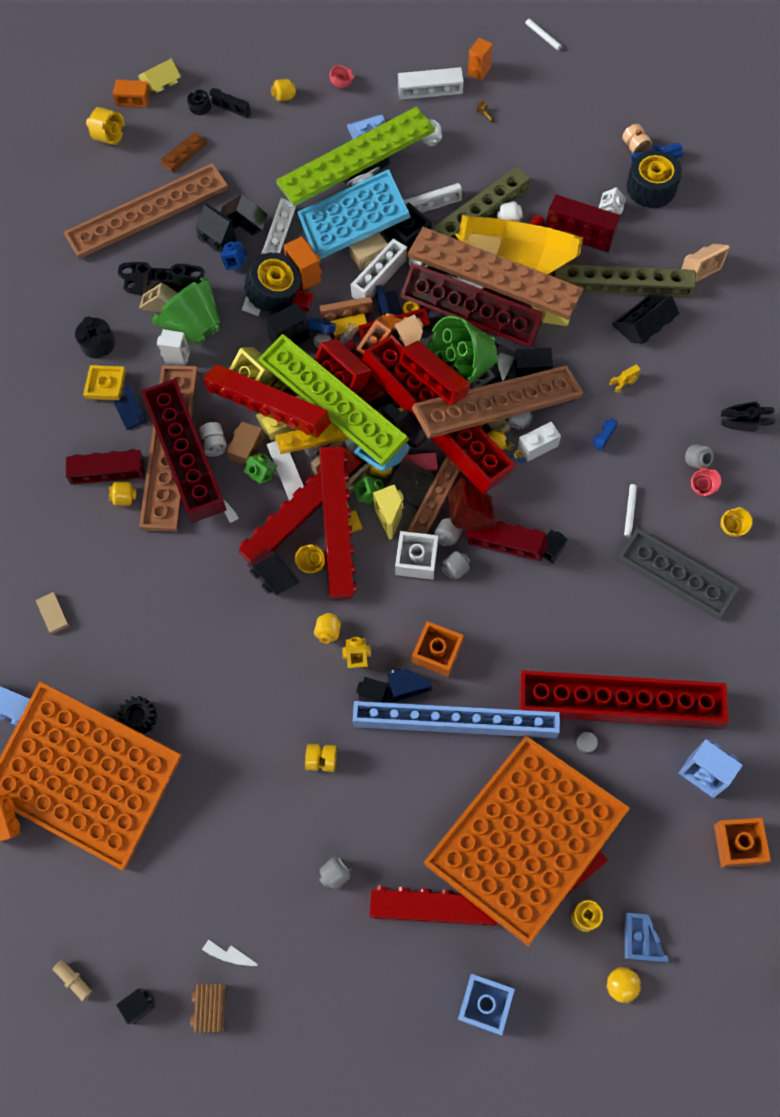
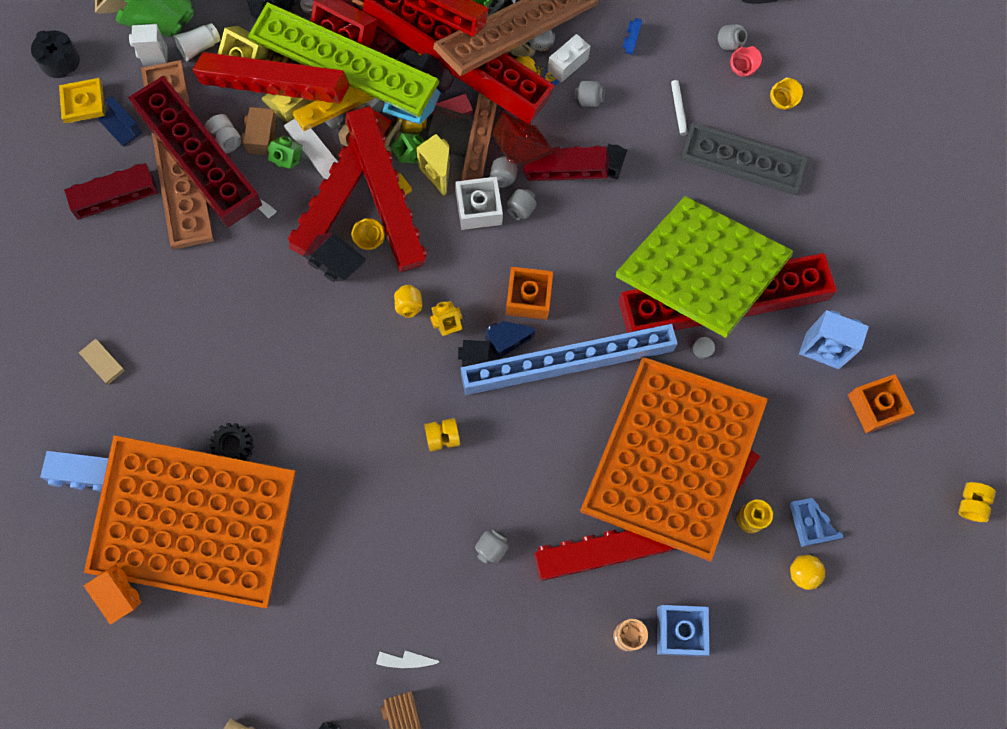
camera: 25 degrees left, 5 degrees up
yellow head [109,482,136,506] -> none
none -> white plant [173,23,221,62]
none -> light grey head [575,81,605,107]
none -> light nougat wheel [613,619,648,651]
none -> lime plate [616,196,793,338]

